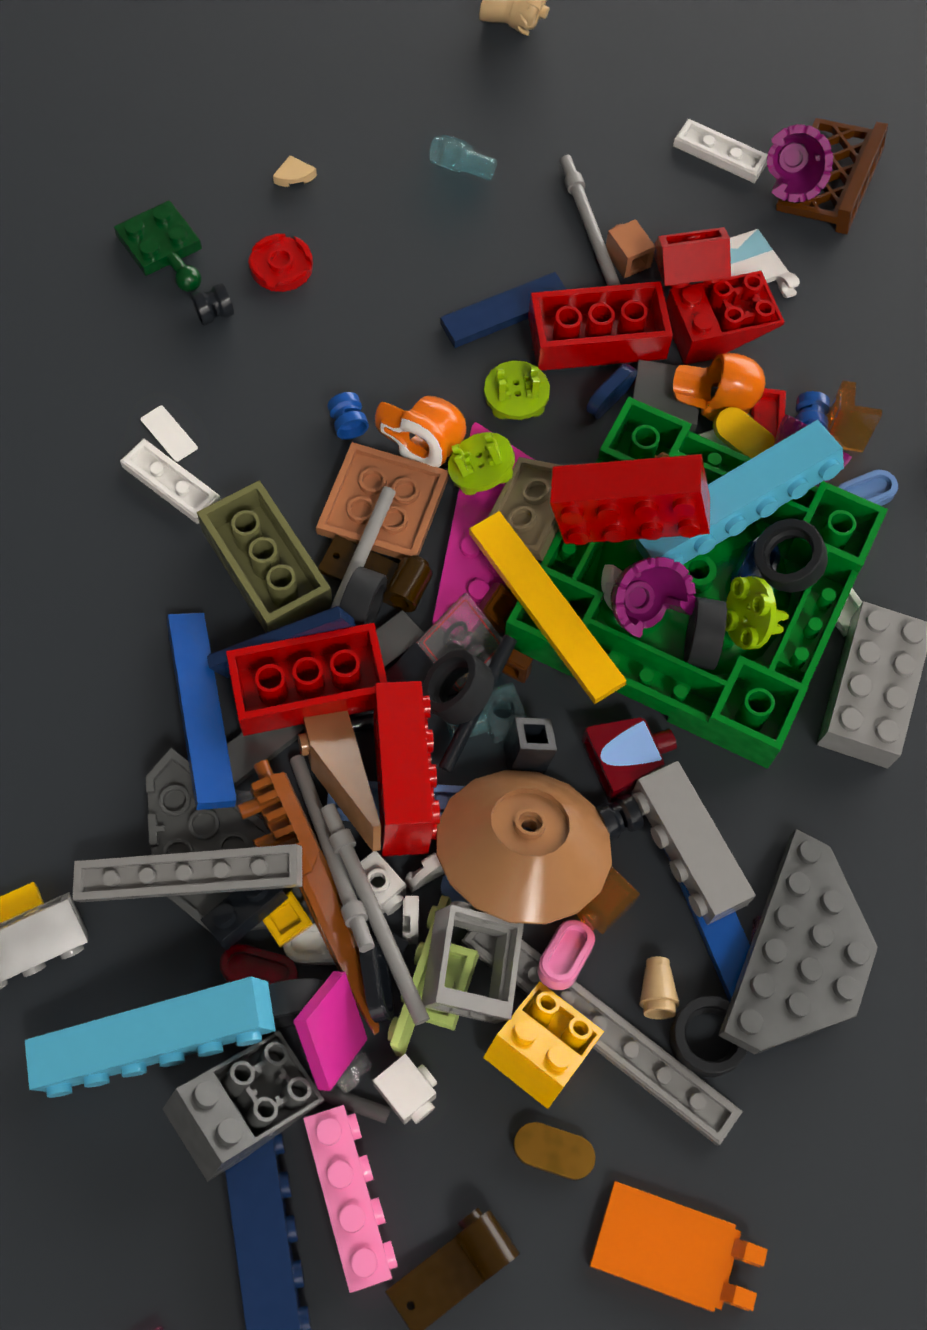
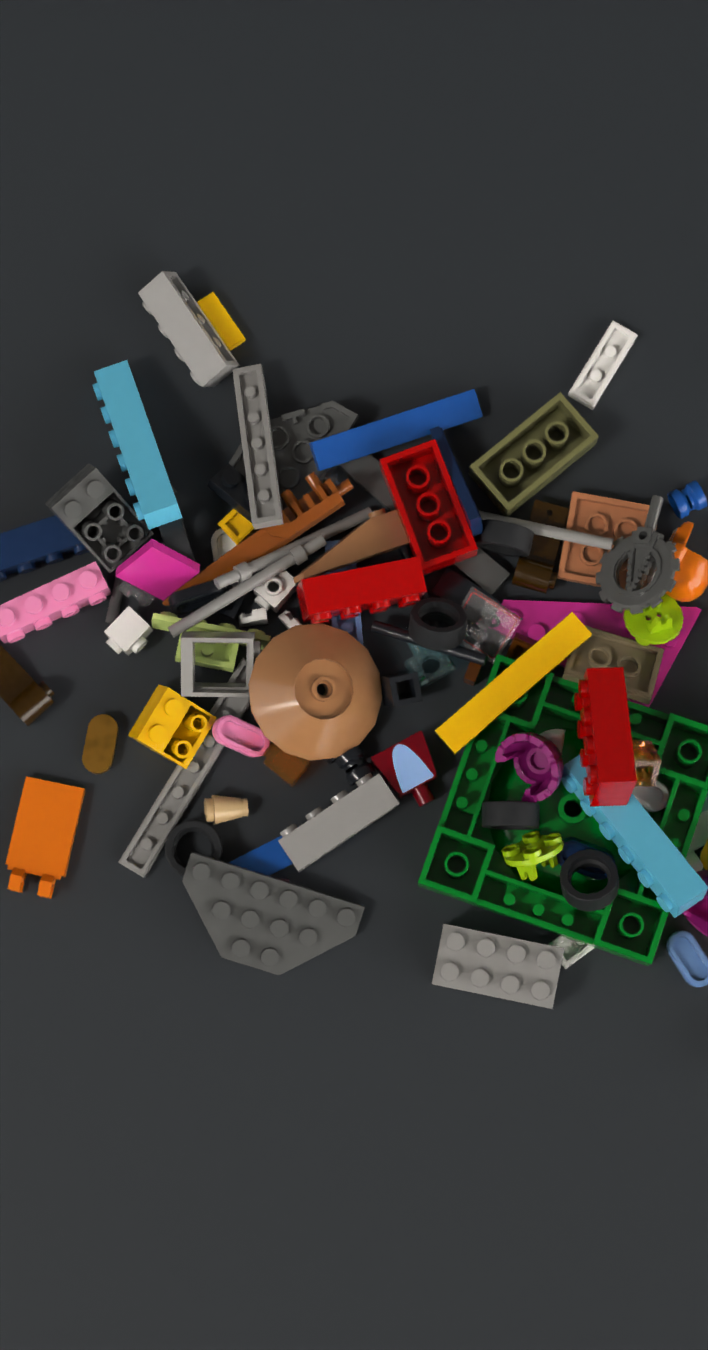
camera: 90 degrees right, 15 degrees up
white sticker [140,405,198,462] -> none
dark red tile [220,944,298,984] -> none
none -> dark grey bar [596,495,680,614]

